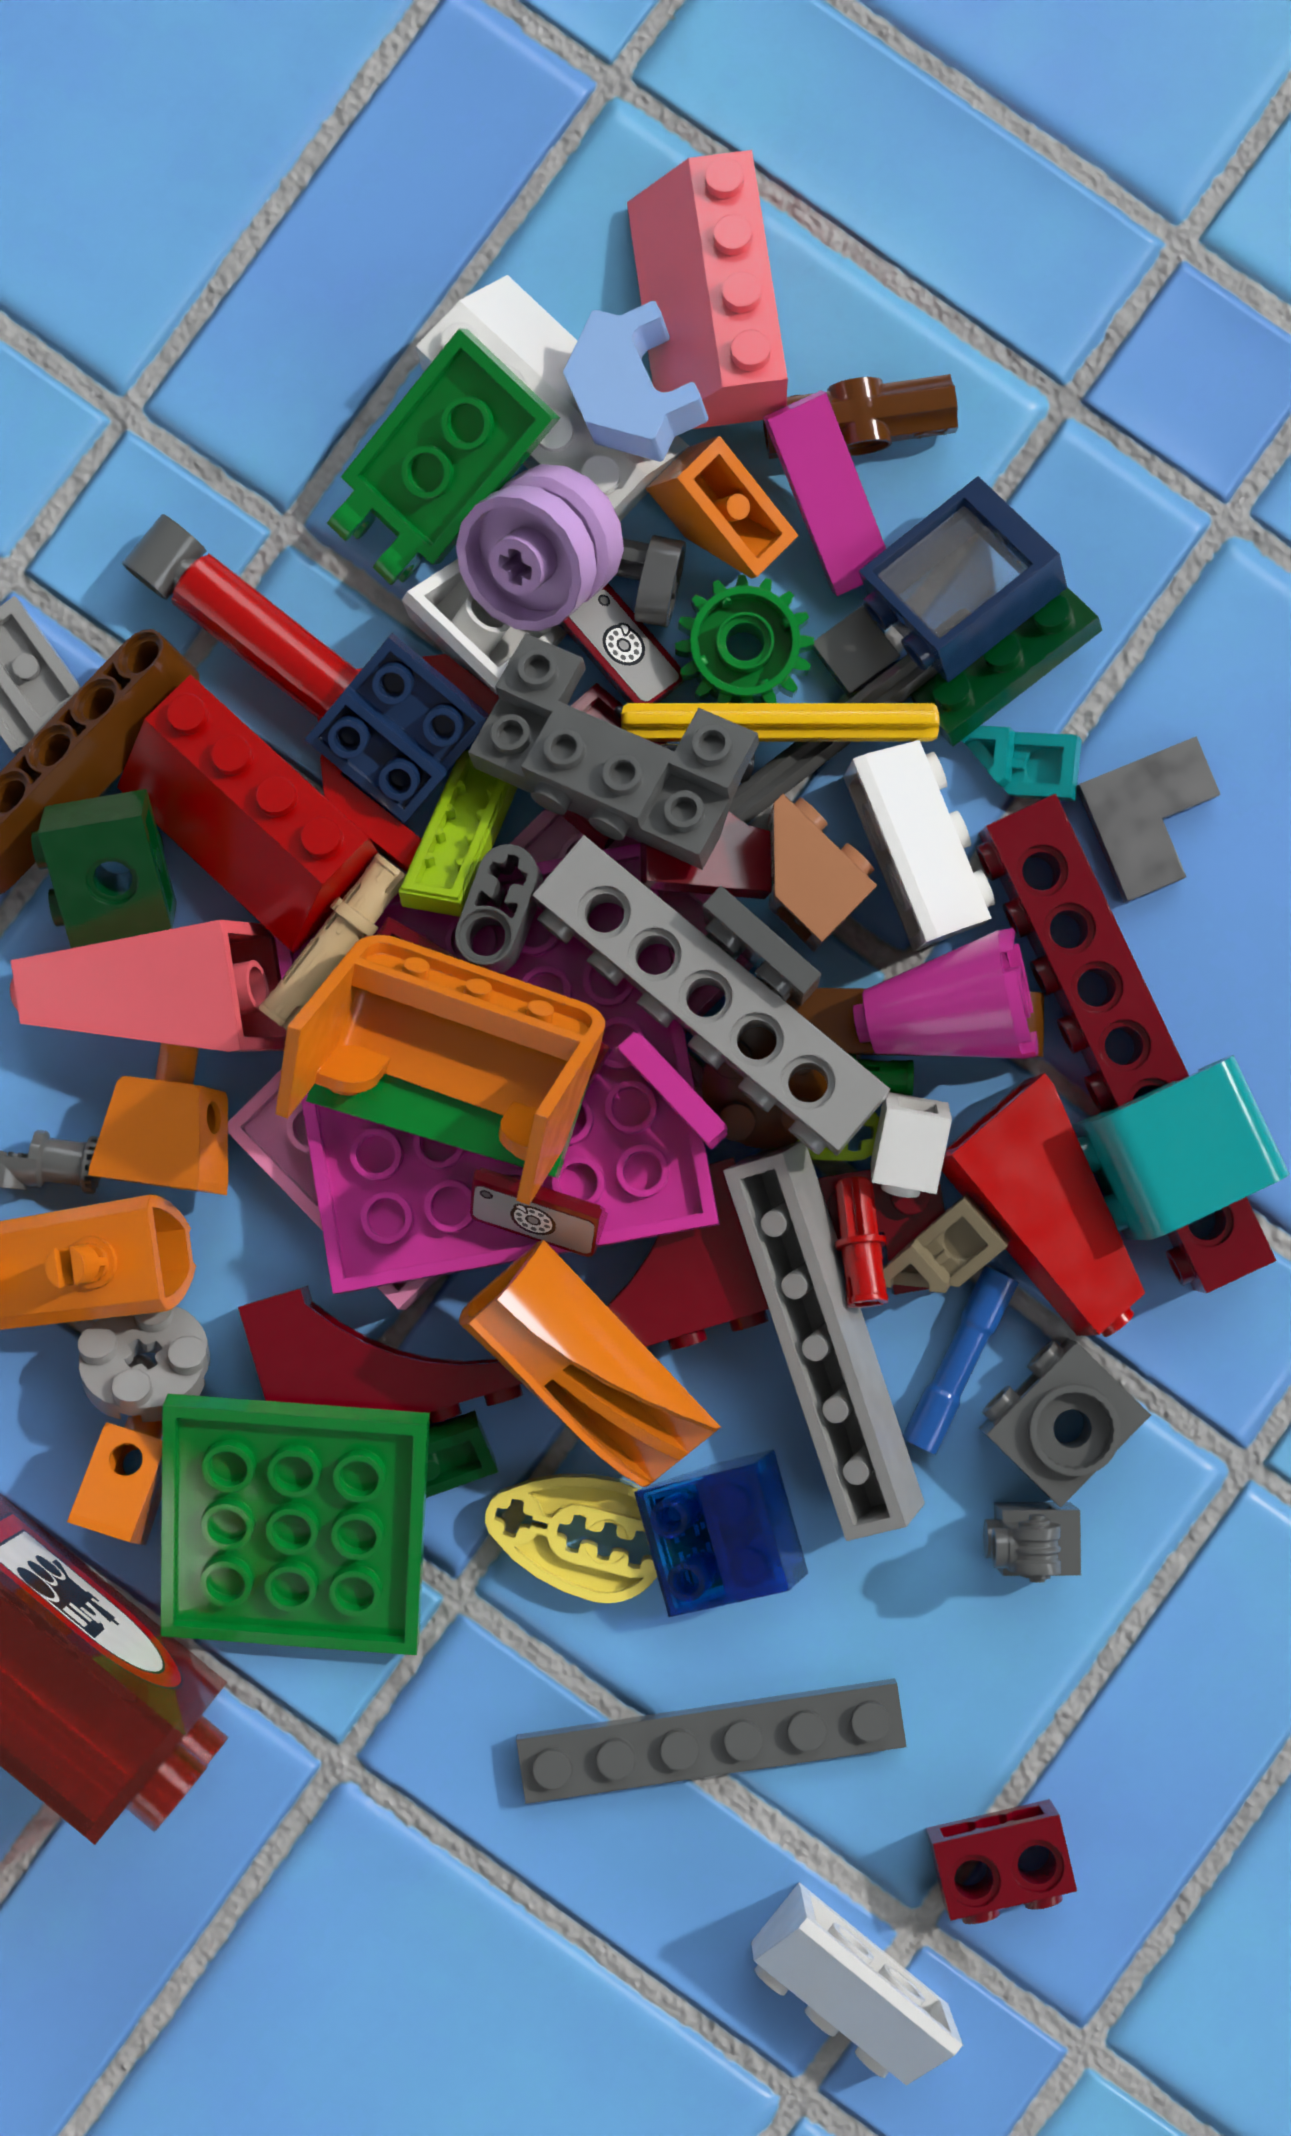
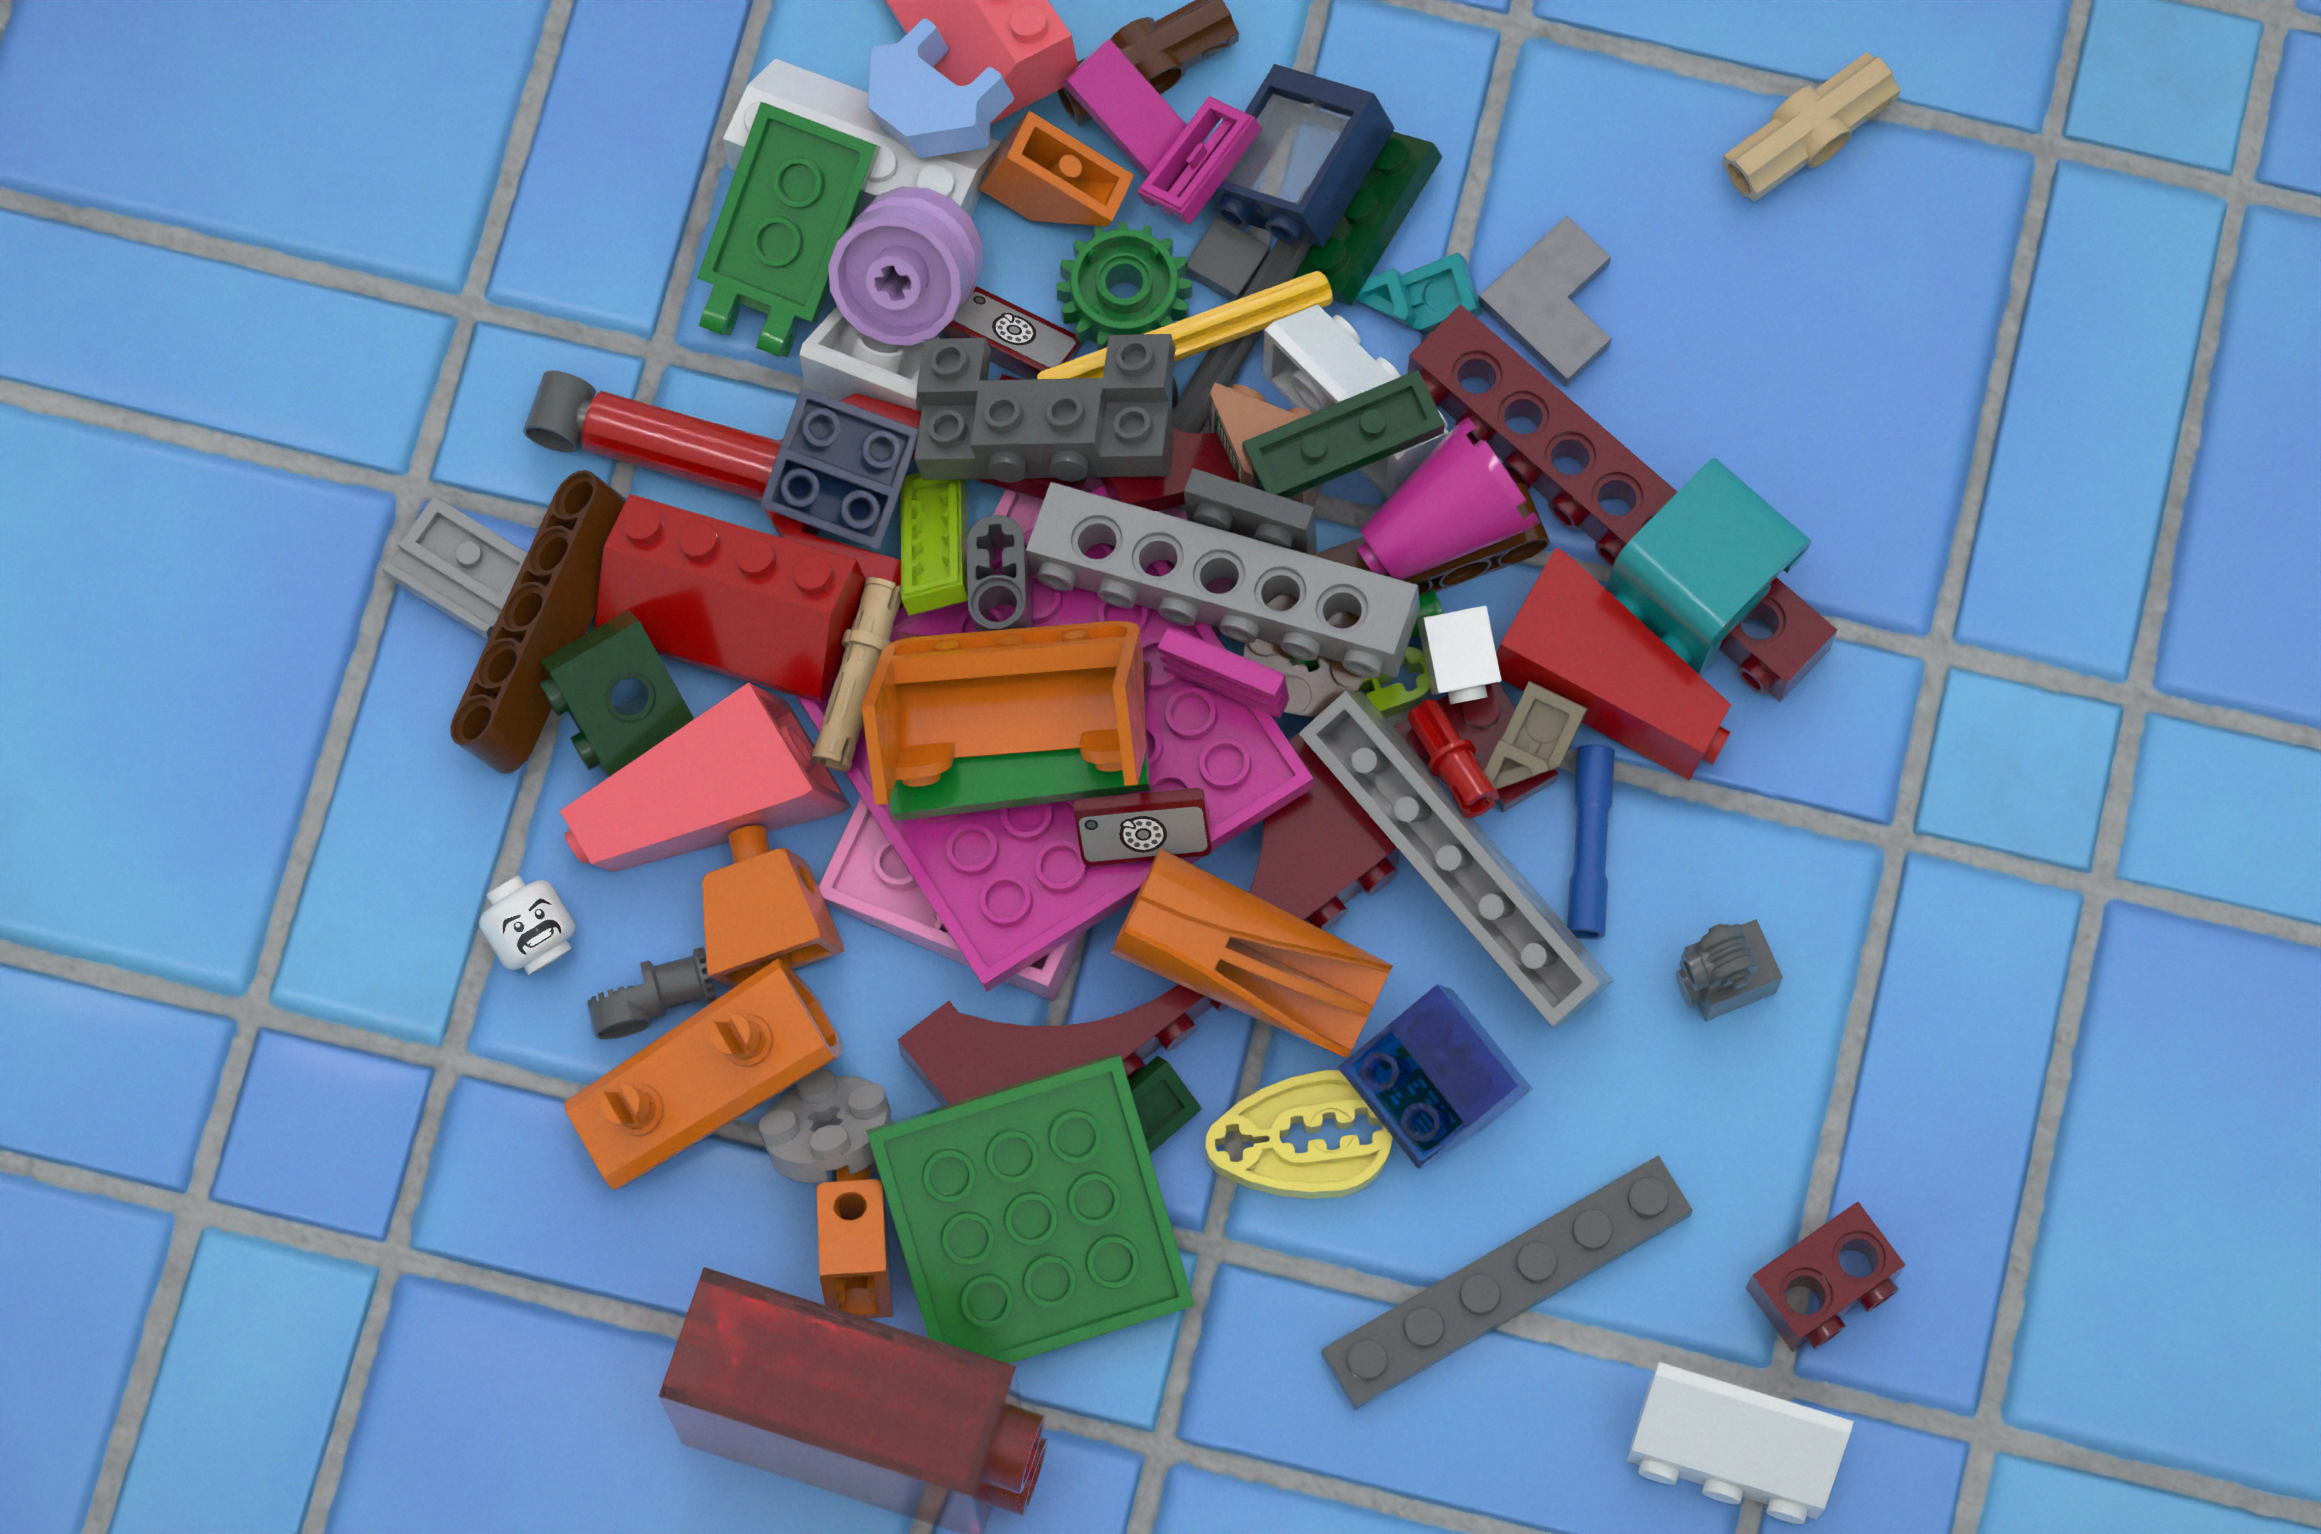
camera: 20 degrees left, 15 degrees down
dark grey piece [615,535,686,628] -> none
dark grey brick [979,1338,1151,1508] -> none
none -> dark pink tile [1137,96,1262,225]
none -> dark green plate [1242,370,1445,498]

